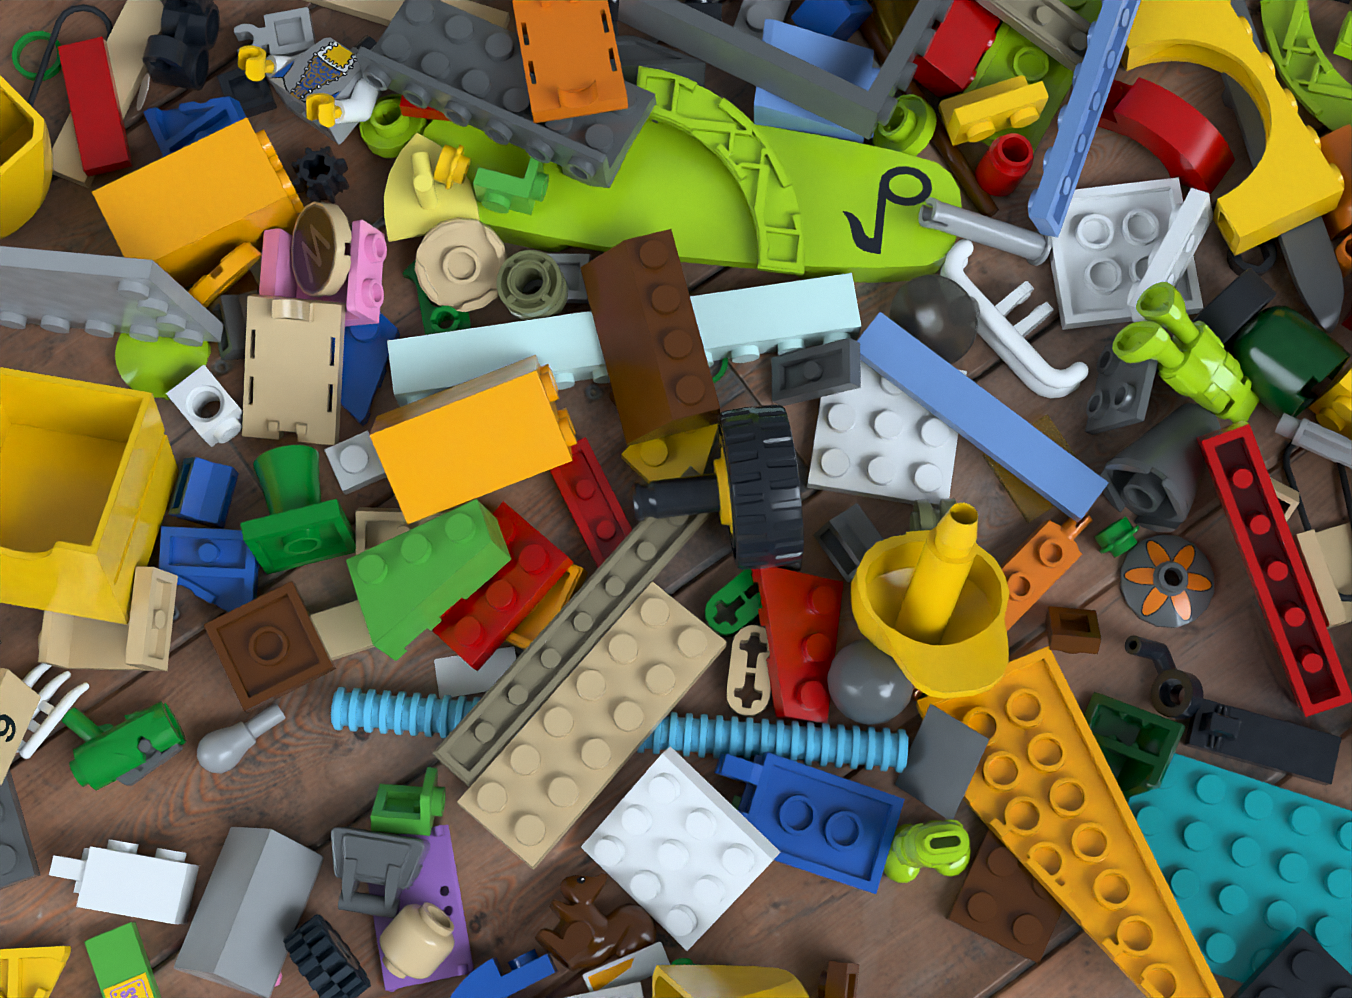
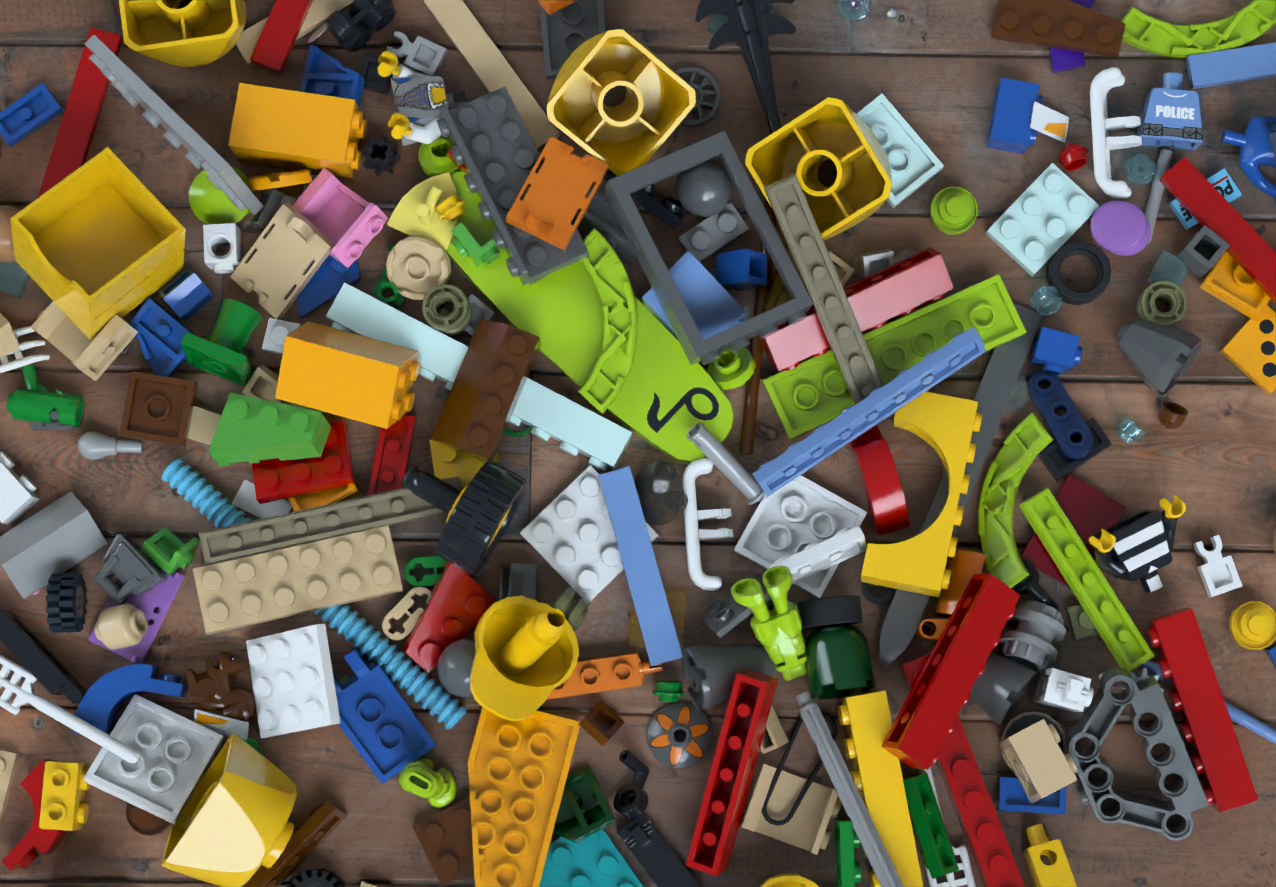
camera: 40 degrees right, 5 degrees up
tile [291,201,352,297] -> none
dark grey plate [771,338,861,406] -> none
dark grey sticker [895,704,990,820] -> none
yellow bracket [938,75,1049,146] -> none
red brick [975,133,1034,197] -> none

